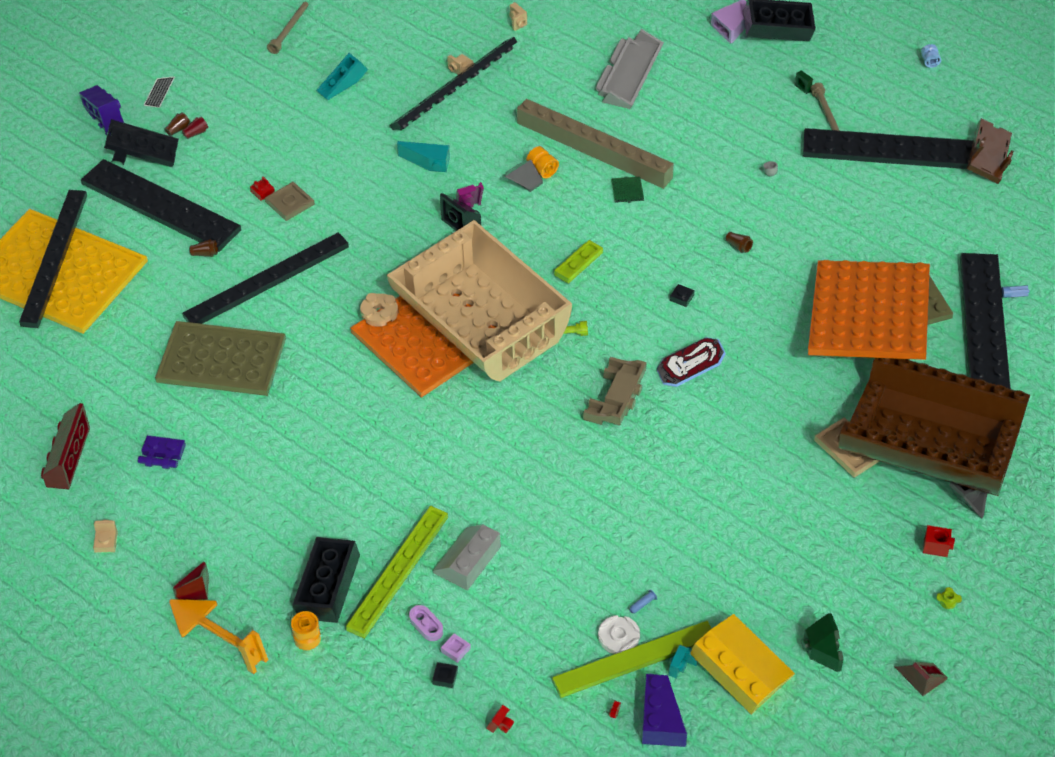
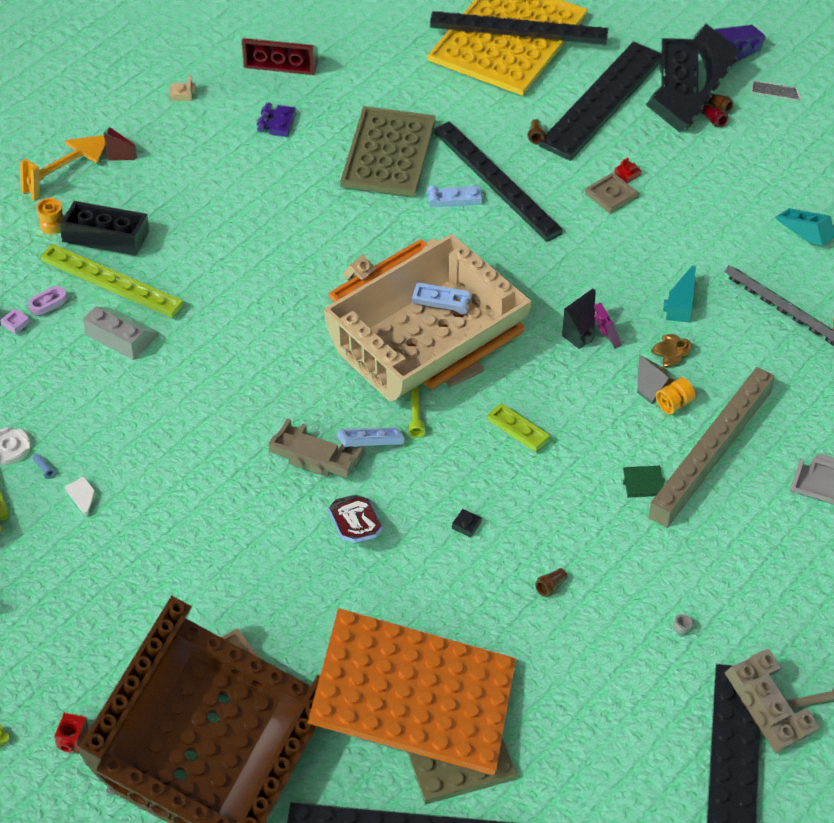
camera: 90 degrees right, 0 degrees up
none -> white tile [65,477,95,517]
none -> light blue tile [337,427,404,447]
none -> tan bracket [342,254,376,280]
none -> light blue plate [412,282,472,314]
none -> light blue plate [427,186,482,207]
none -> black arch [646,23,740,133]
none -> pearl gold plate [651,334,692,367]
none -> dark tan bracket [725,648,820,753]

